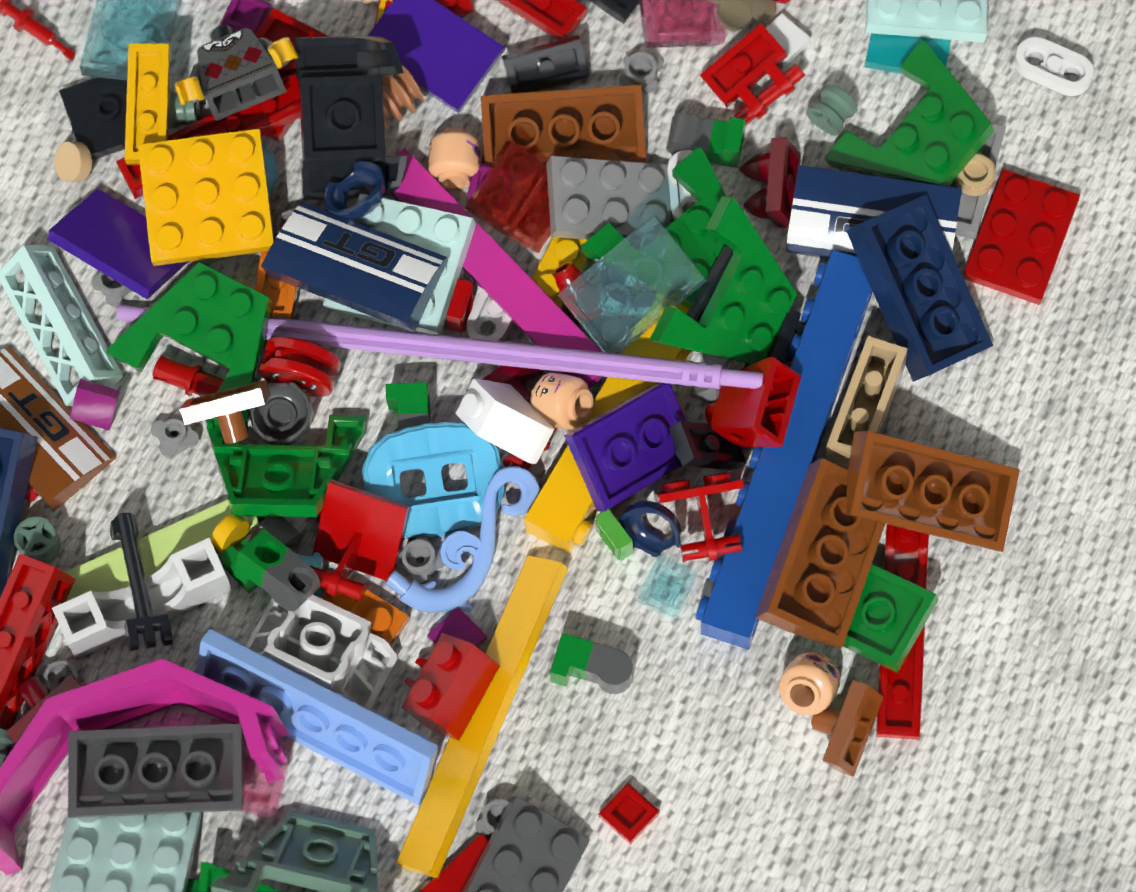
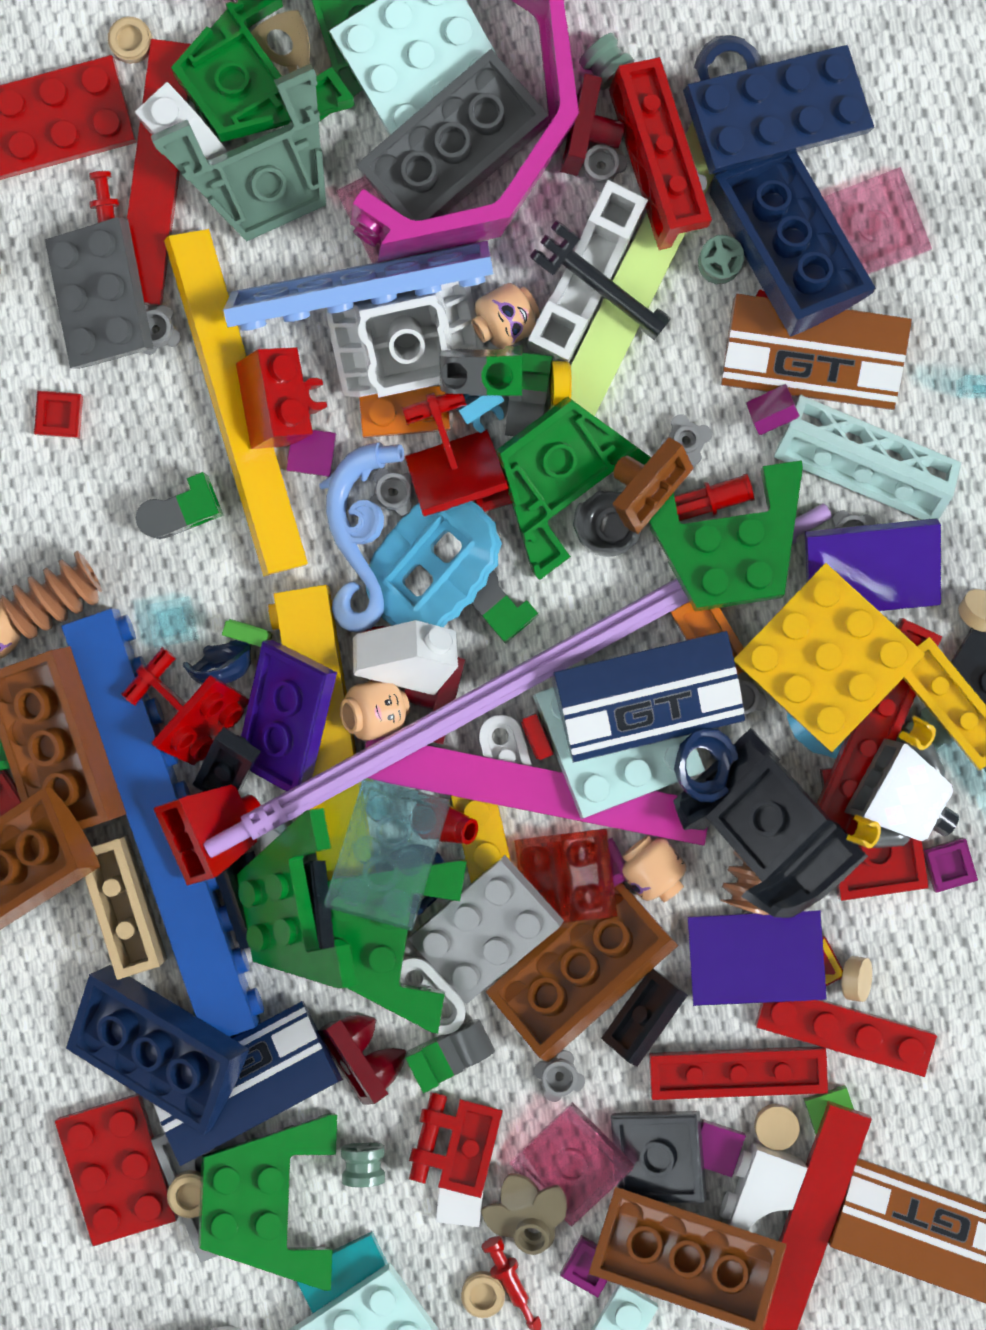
camera: 140 degrees right, 20 degrees up
red head [259,337,341,397] -> none
none -> nougat piece [1,550,102,639]
none -> light nougat head [471,283,540,349]

